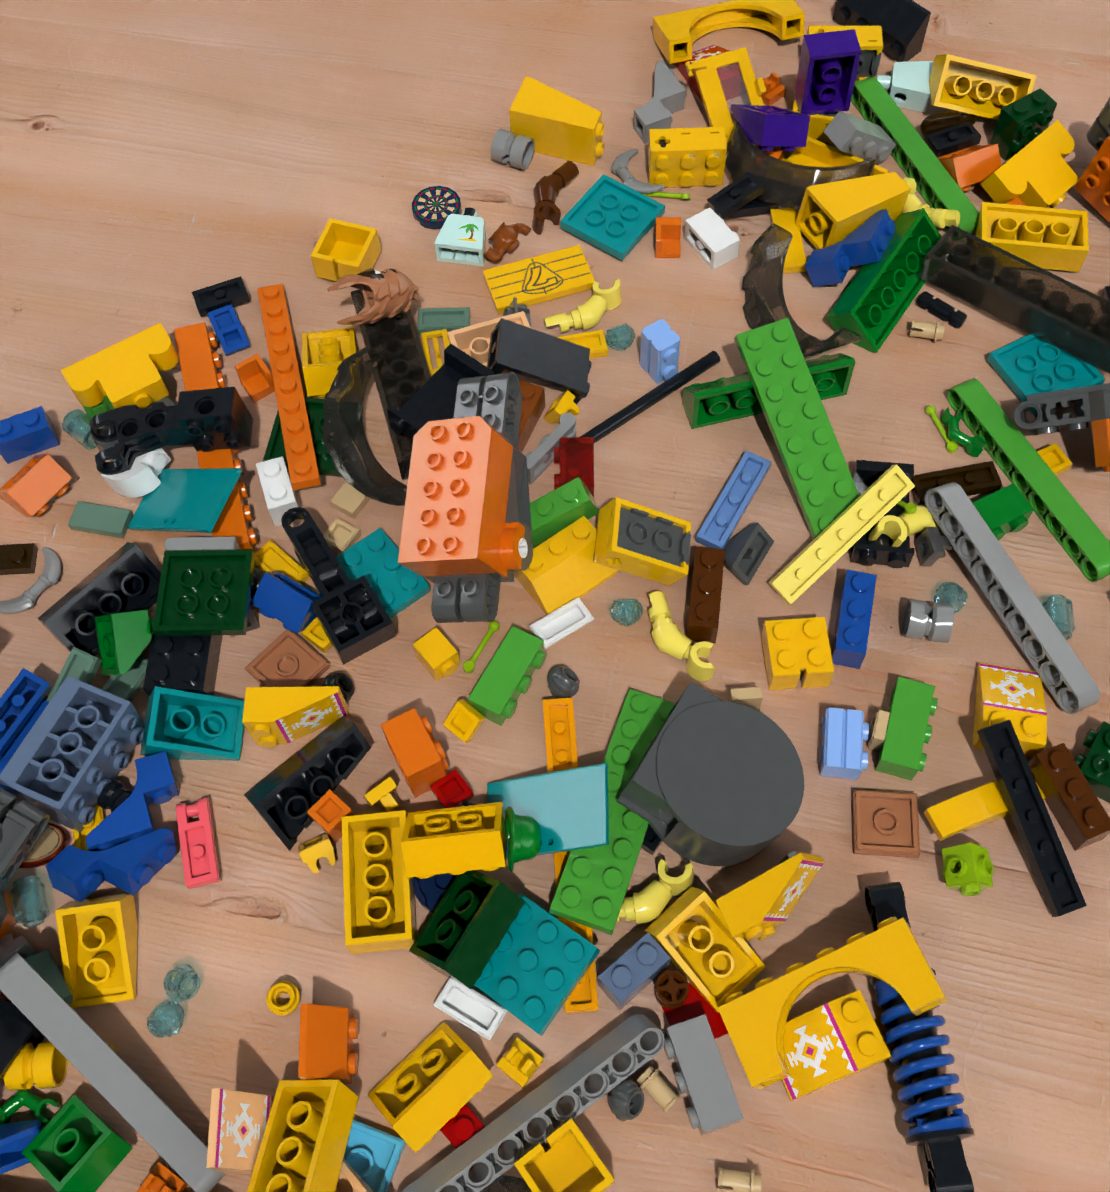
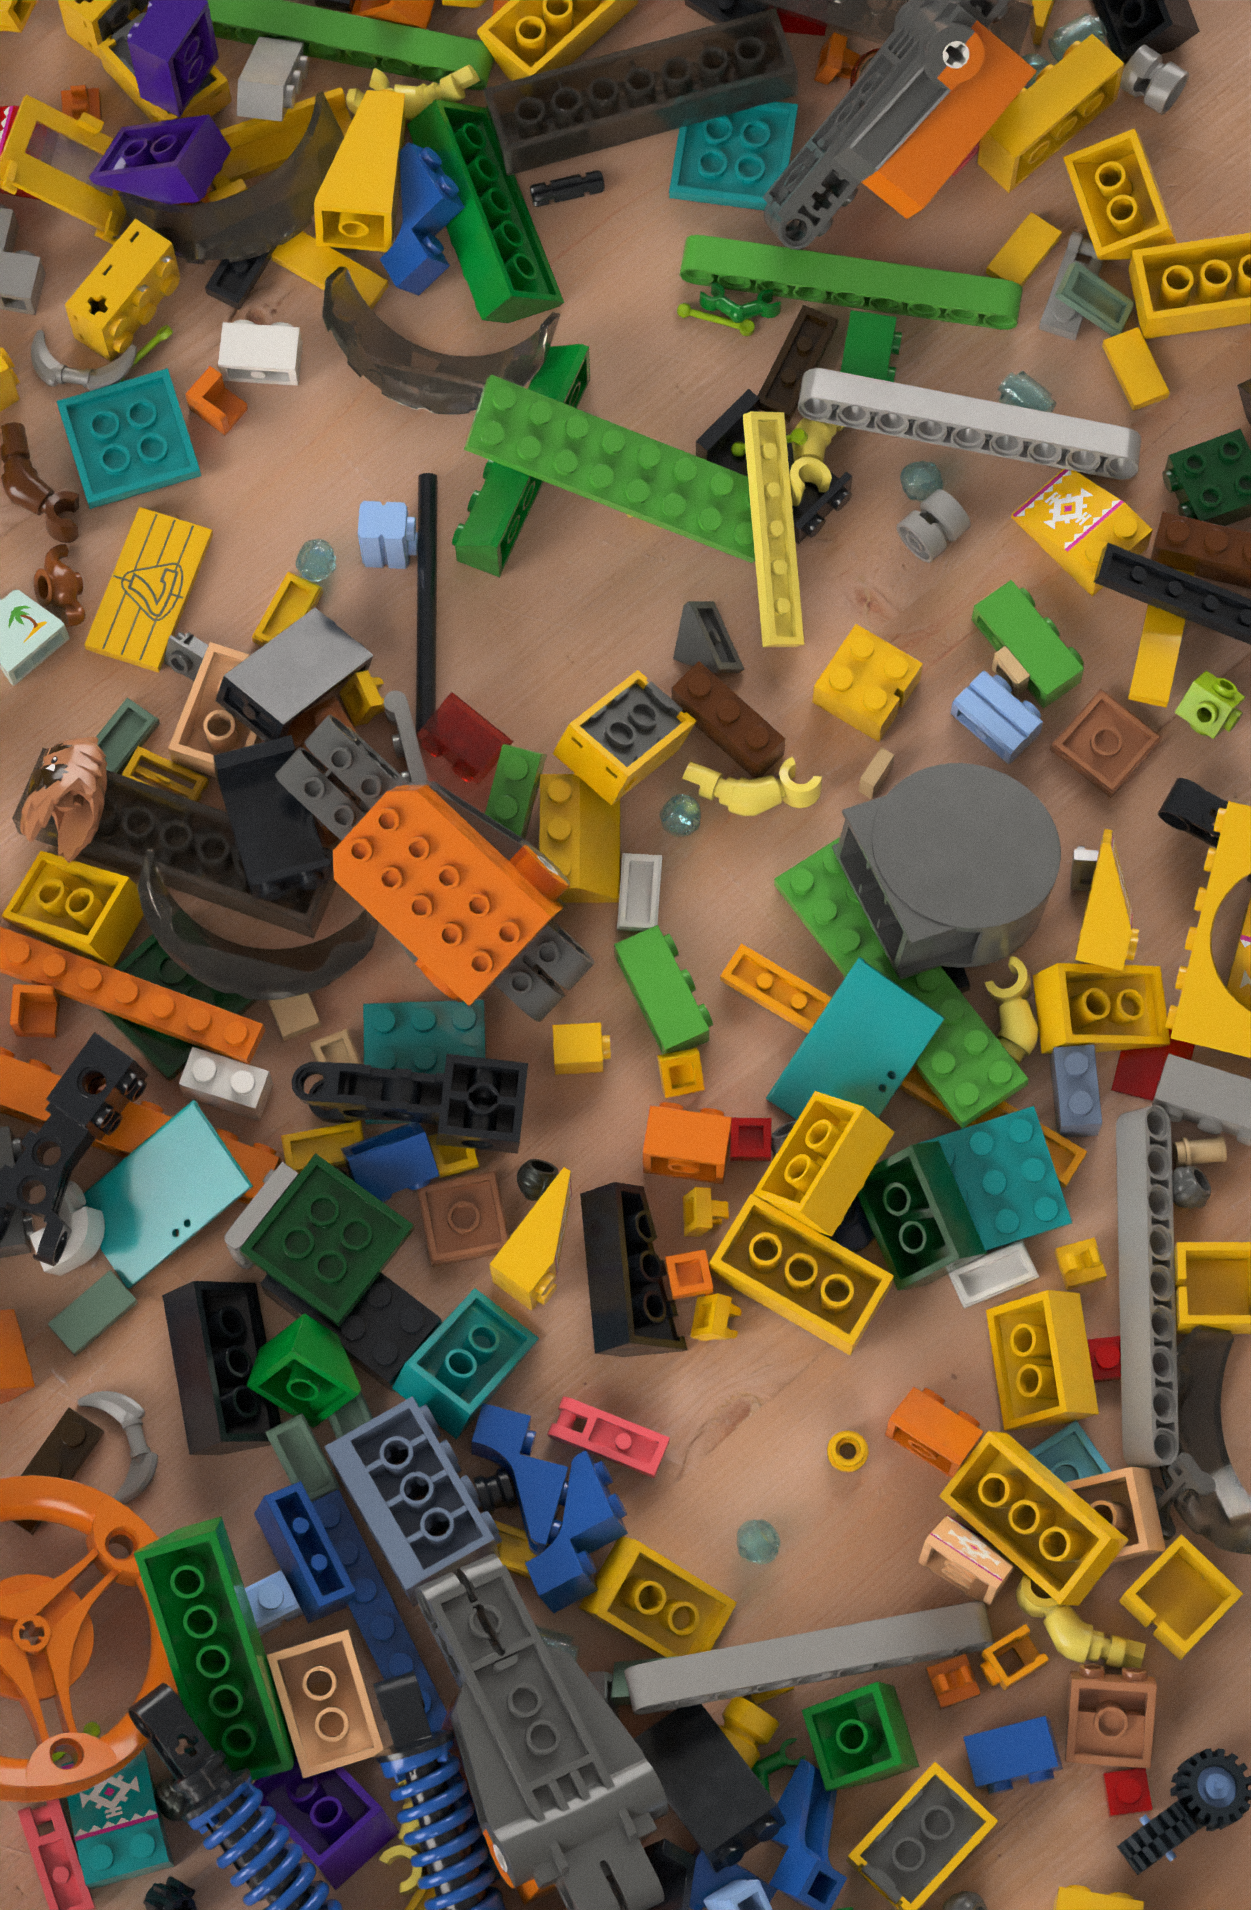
camera: 55 degrees left, 10 degrees up
clear light blue piece [147,1000,185,1038] -> none
lime hinge [463,621,500,673] -> none
green hat [505,806,541,872] -> none
light yellow piece [543,279,622,333] -> none
dark grey piece [547,666,580,698] -> none
reddish brown wheel [654,970,689,1009] -> none
medium blue plate [696,451,771,549] -> none
black plate [707,171,765,220] -> none
blue brick [831,570,877,669] -> none
tan pin [909,320,945,342] -> none
flat silver tile [914,527,953,567] -> none
yellow plate [1037,443,1072,476] -> none

